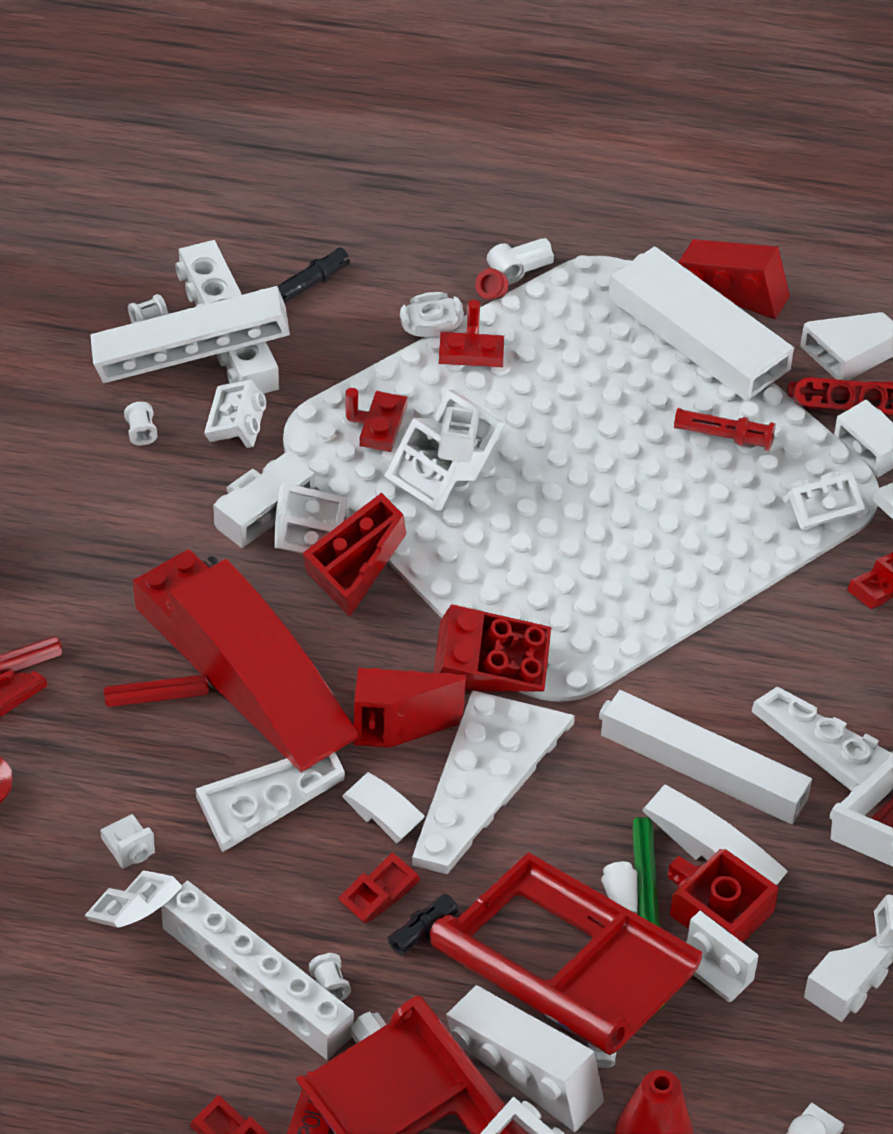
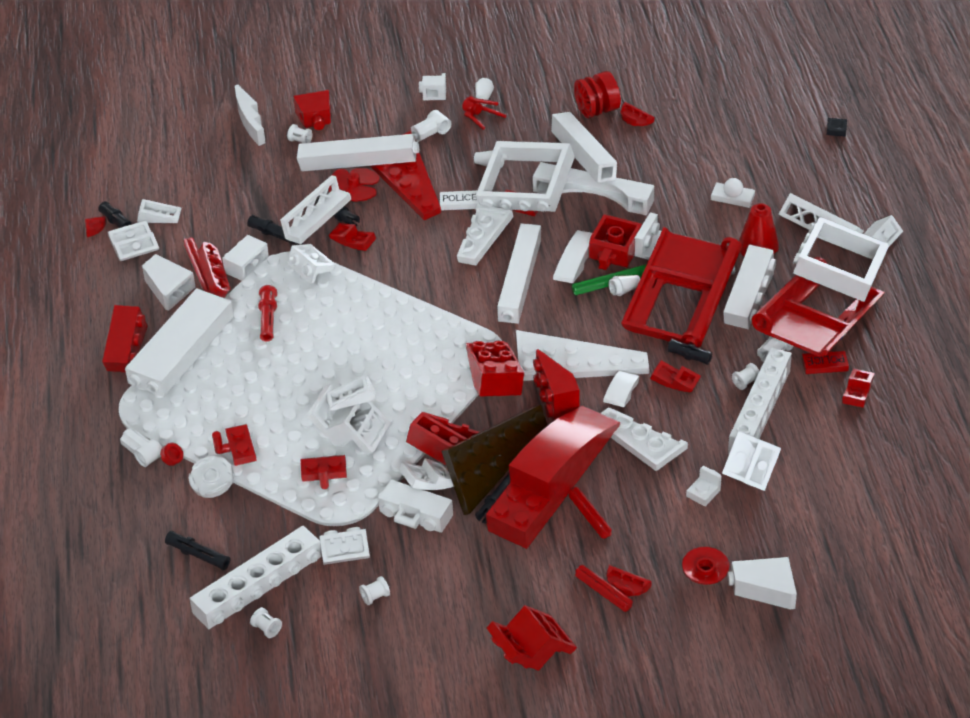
camera: 105 degrees left, 5 degrees down
white brick [90,286,290,384] -> none
none -> dark brown wing [442,405,548,515]

